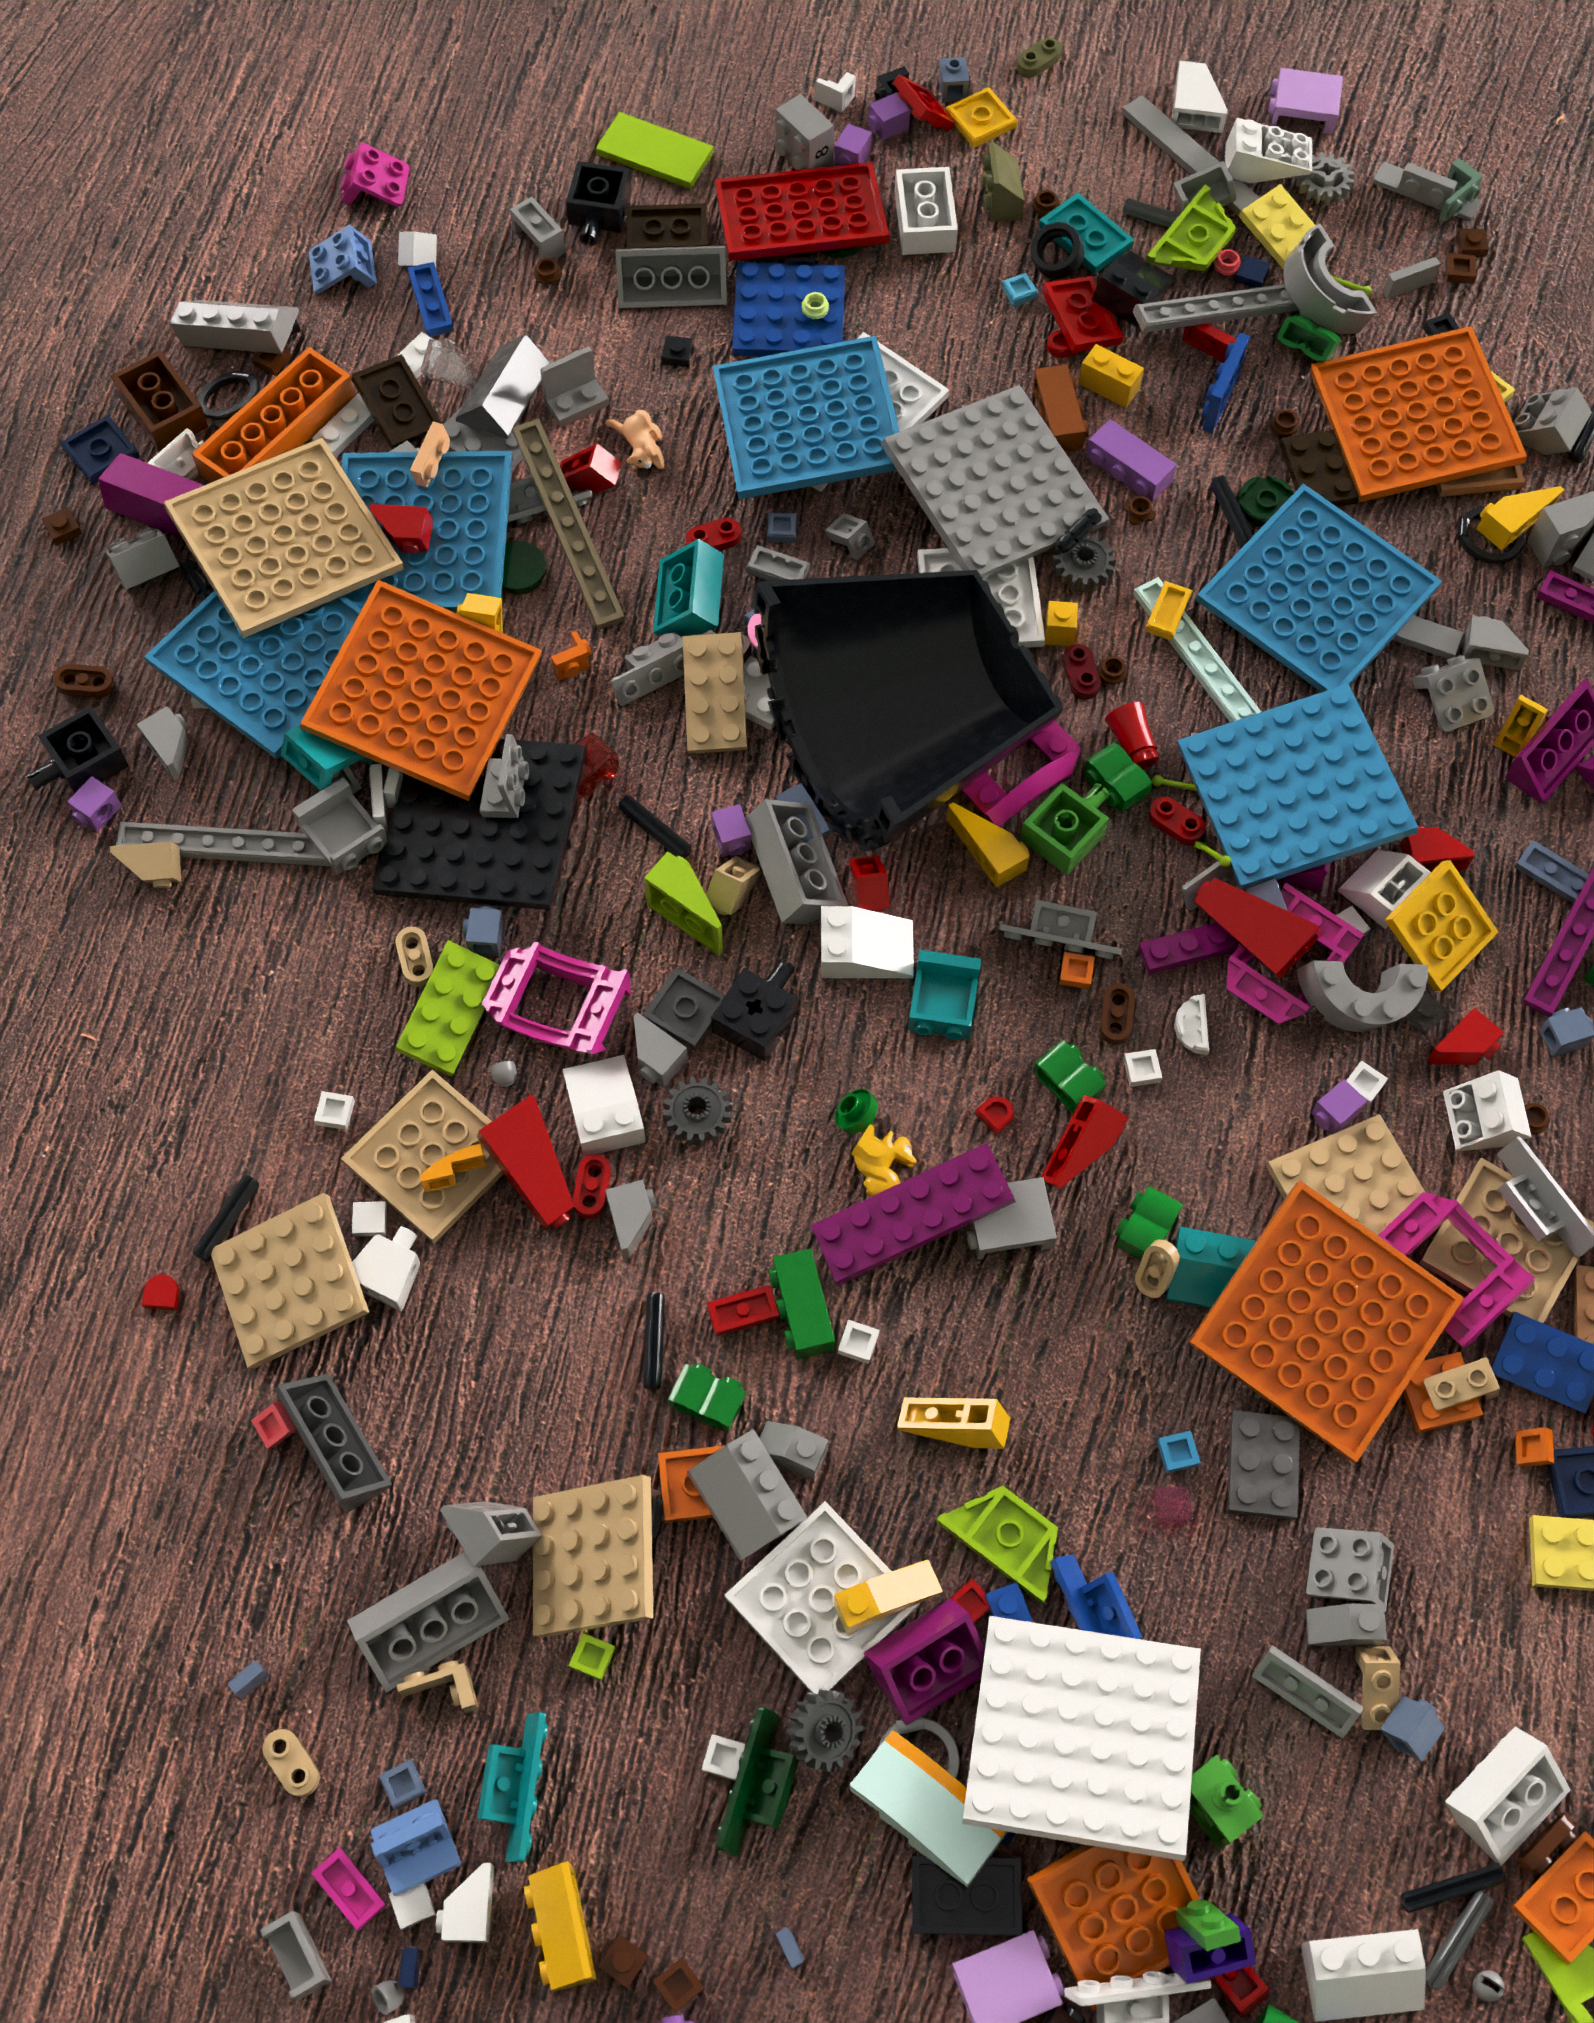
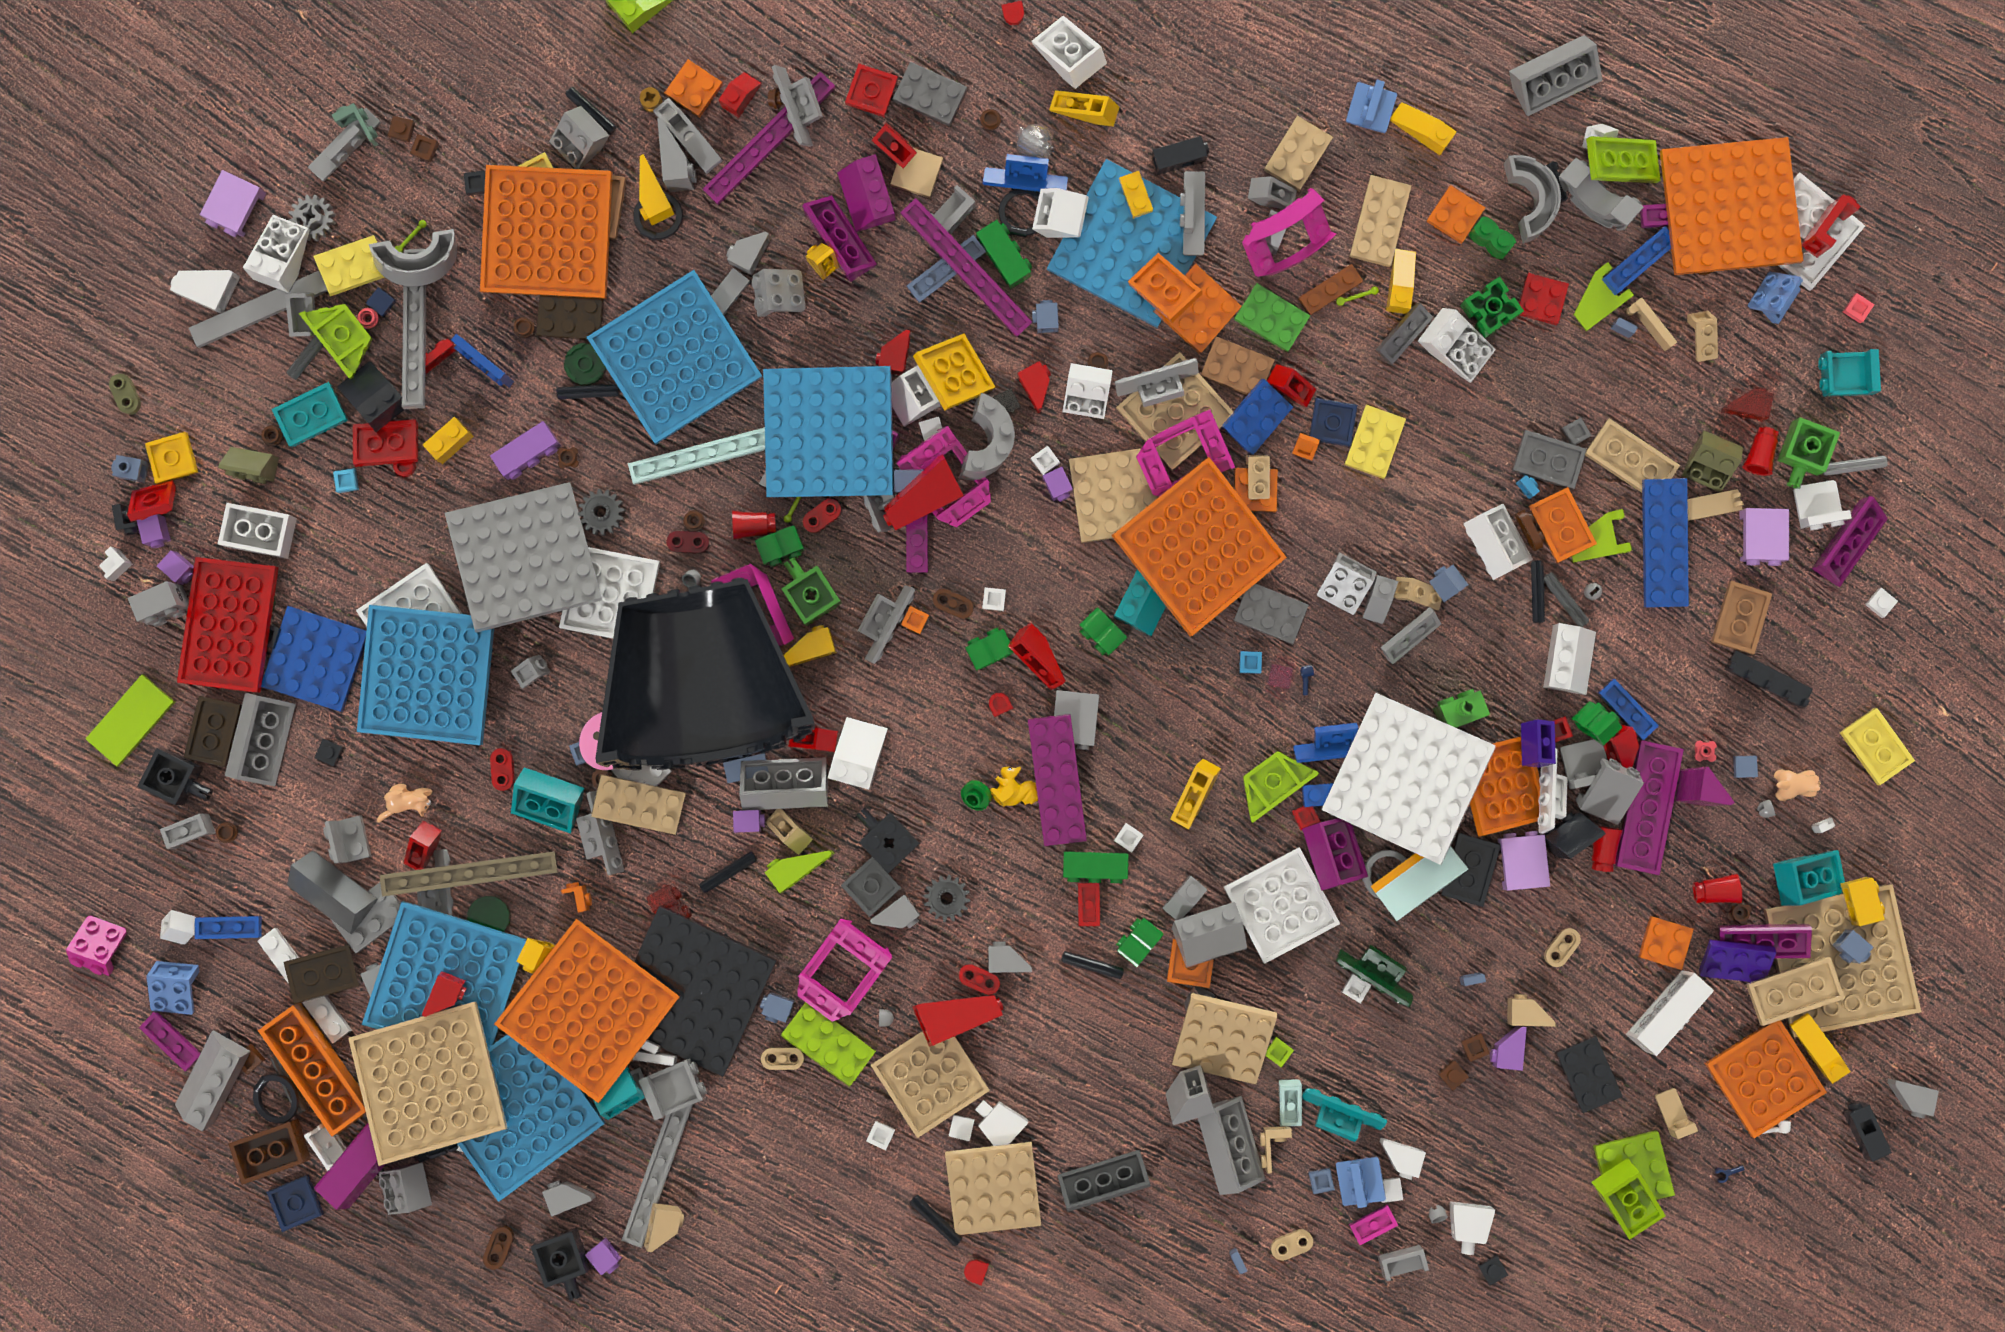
camera: 65 degrees left, 20 degrees up
reddish brown plate [42,507,82,546] -> none
coral plate [251,1401,297,1449] -> none
dark blue tile [398,1947,422,1989] -> none
light nougat plate [410,421,450,488] -> none
light orange slope [420,1143,487,1193] -> none
clear slope [421,337,478,390] -> none
light grey bracket [480,734,529,818] -> none
yellow slope [524,1861,597,1992] -> none
white slope [563,1055,646,1157] -> none
light grey plate [746,545,810,581] -> none
sand blue tile [767,512,797,543] -> none
dark grey gear [787,1689,863,1772] -> none
yellowish green plate [802,292,829,319] -> none
slope [833,1559,943,1635] -> none
teal panel [907,950,981,1040] -> none
black tyre [1030,222,1085,279] -> none
dark orange brick [1032,364,1089,451] -> none
yellow brick [1044,601,1078,647] -> none
black axle [1056,508,1102,553] -> none
tan plate [1135,1239,1180,1298] -> none
yellow tile [1145,581,1192,641] -> none
white plate [1174,994,1209,1055] -> none
bright green plate [1175,1900,1241,1951] -> none
lime hinge [1194,841,1231,868] -> none
green brick [1277,315,1341,361] -> none
light grey tile [1383,257,1440,299] -> none
none -> magenta plate [139,1011,201,1071]
none -> light aqua slope [1279,1079,1302,1126]
none -> dark blue hand [1300,665,1314,695]

